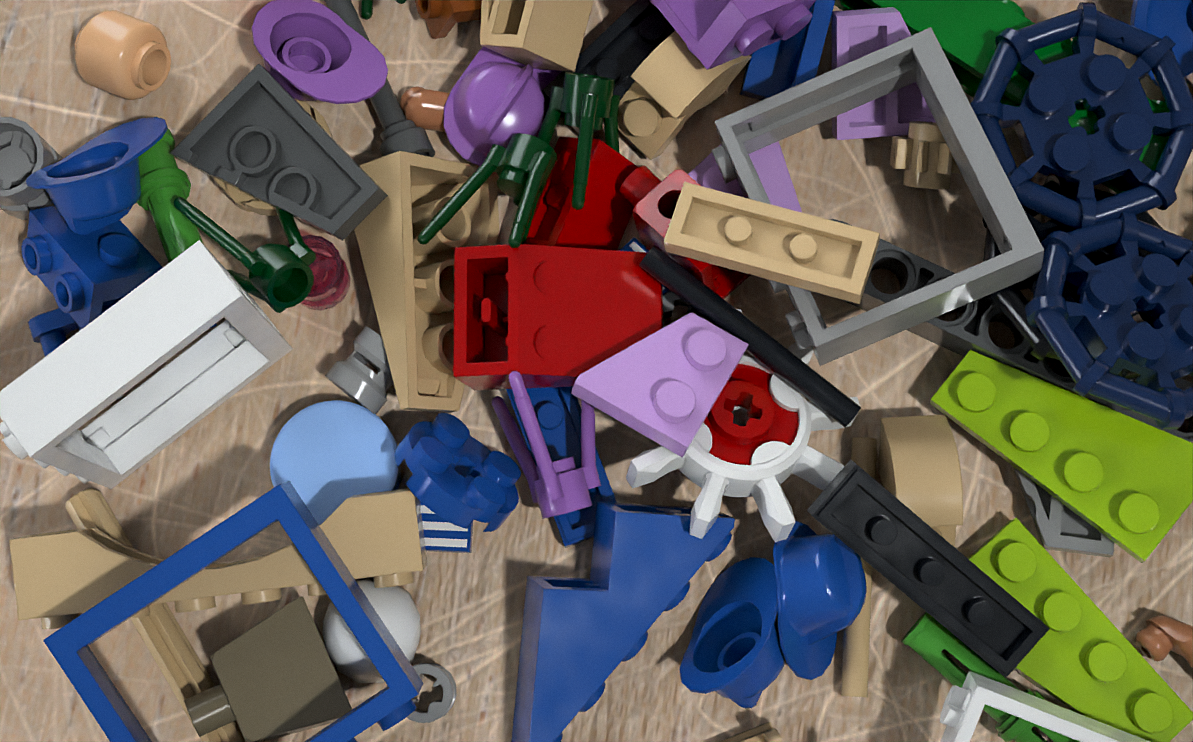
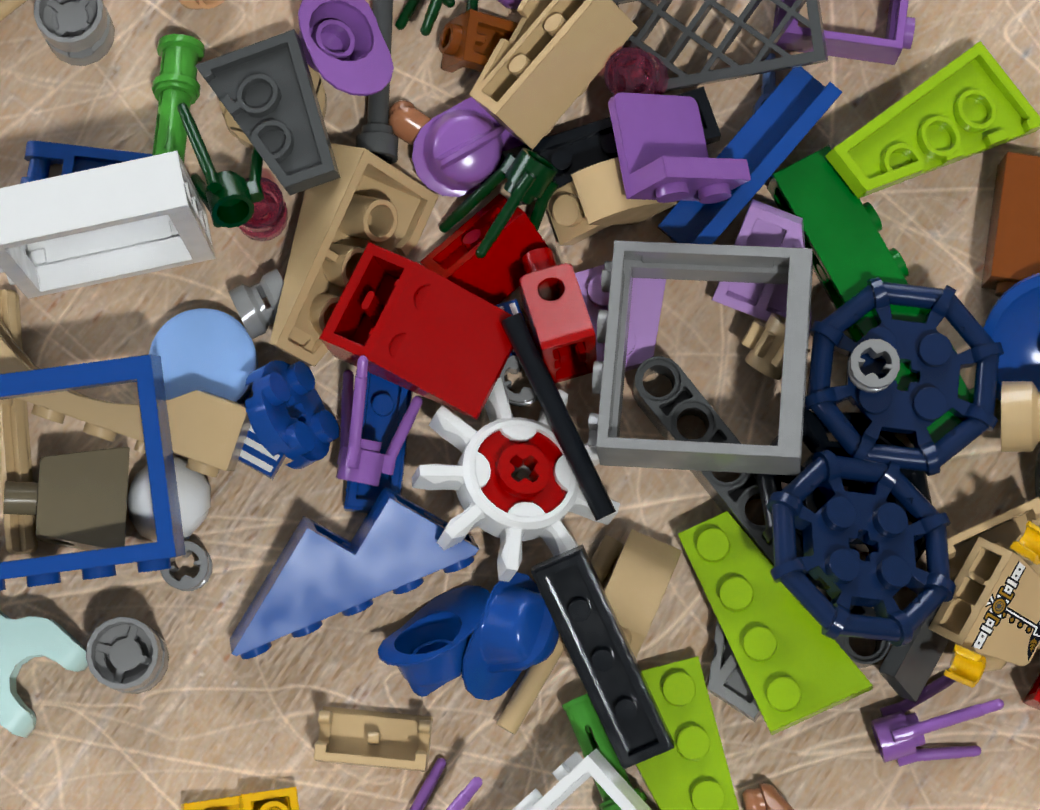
camera: 25 degrees right, 0 degrees up
blue bracket [21,205,163,329] -> none
blue piece [26,117,168,235] -> none
dark green plant [417,133,557,248] -> none
lavender wing [571,312,749,458] -> none
tan plate [664,182,880,304] -> none
none -> light grey bush [847,339,900,393]

